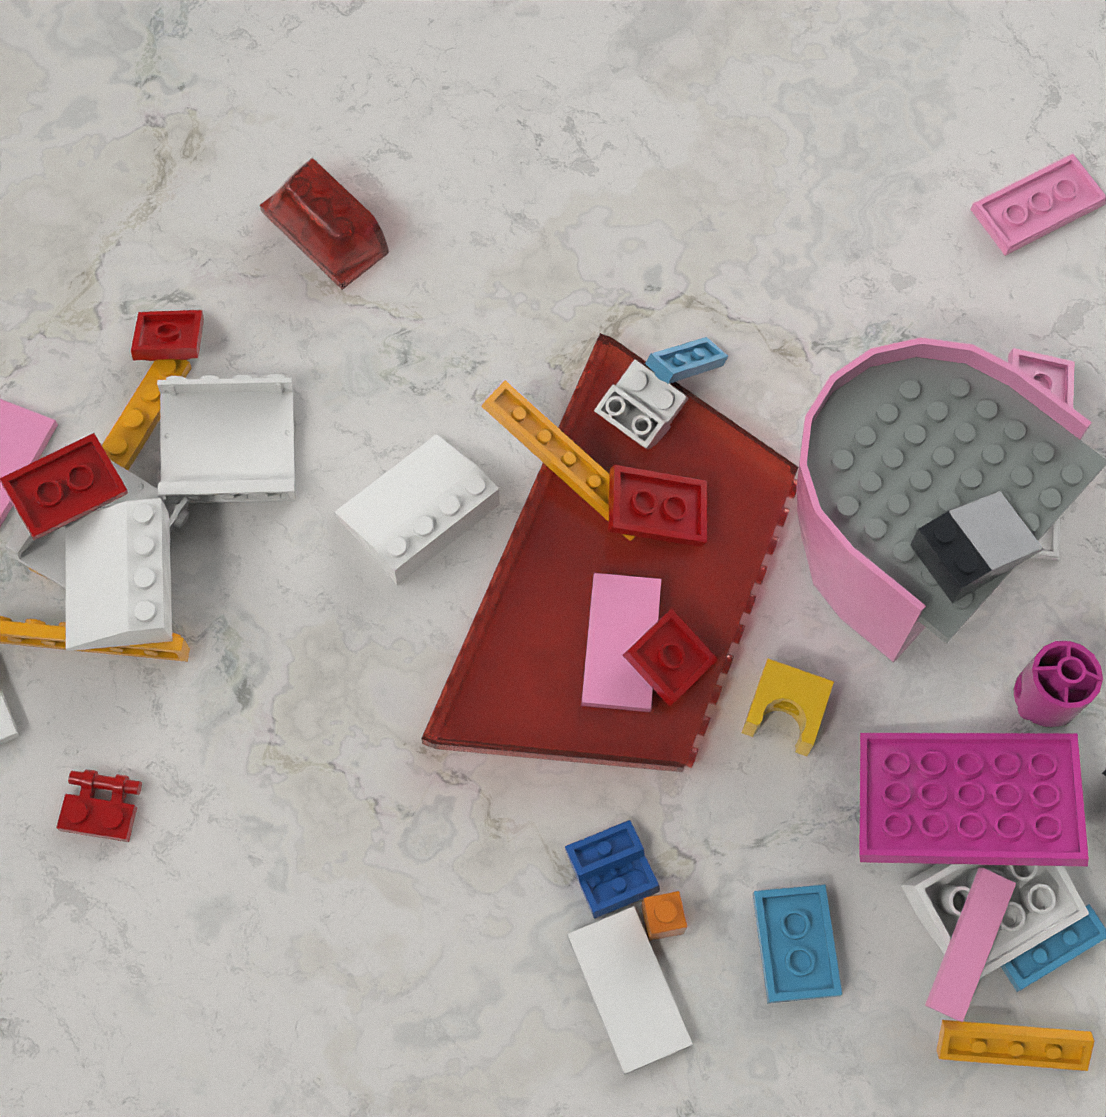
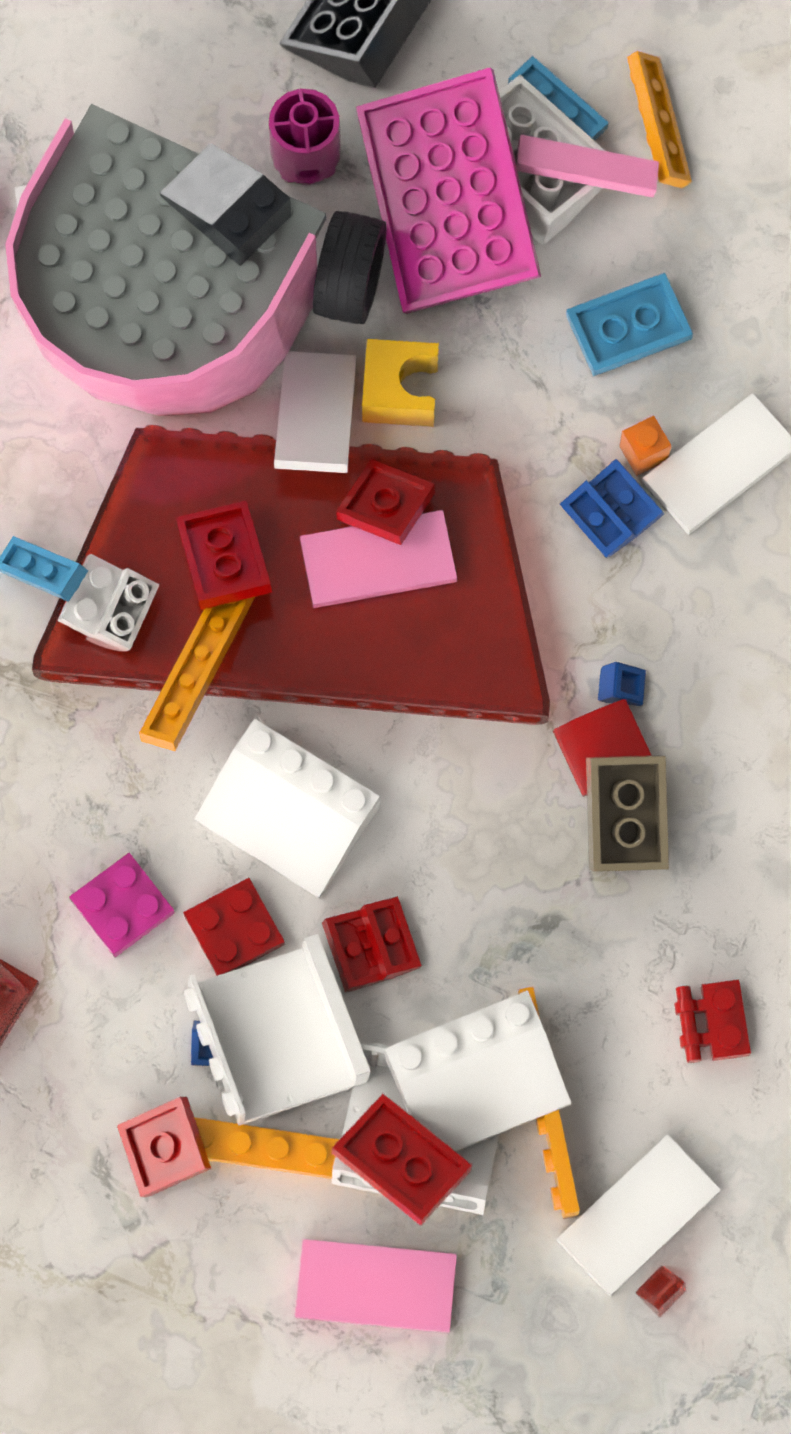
camera: 105 degrees left, 5 degrees up
none -> dark pink plate [69,852,175,958]
none -> red plate [183,877,285,976]
none -> white tile [274,351,357,473]
none -> black tyre [313,211,387,324]
none -> red slope [322,896,422,993]
none -> red slope [553,699,651,797]
none -> dark tan brick [586,755,669,872]
none -> blue slope [598,662,646,706]

